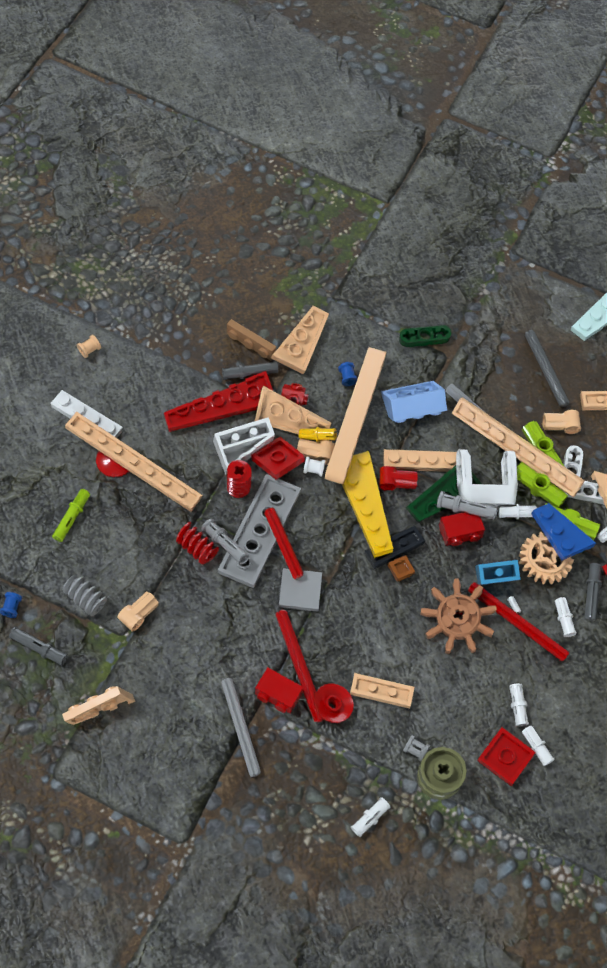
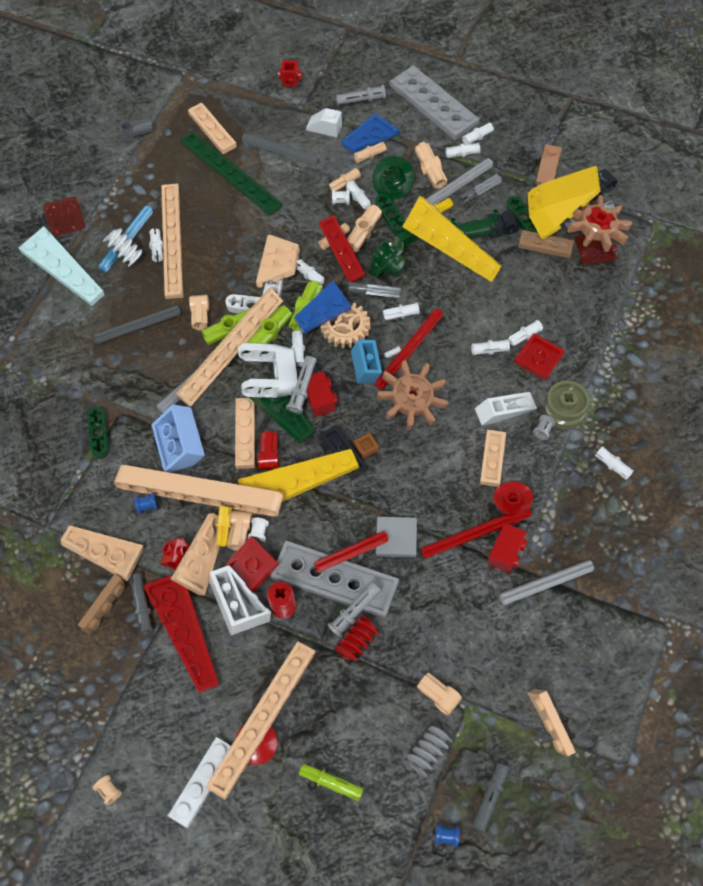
camera: 85 degrees left, 0 degrees up
none -> white slope [475,392,537,425]

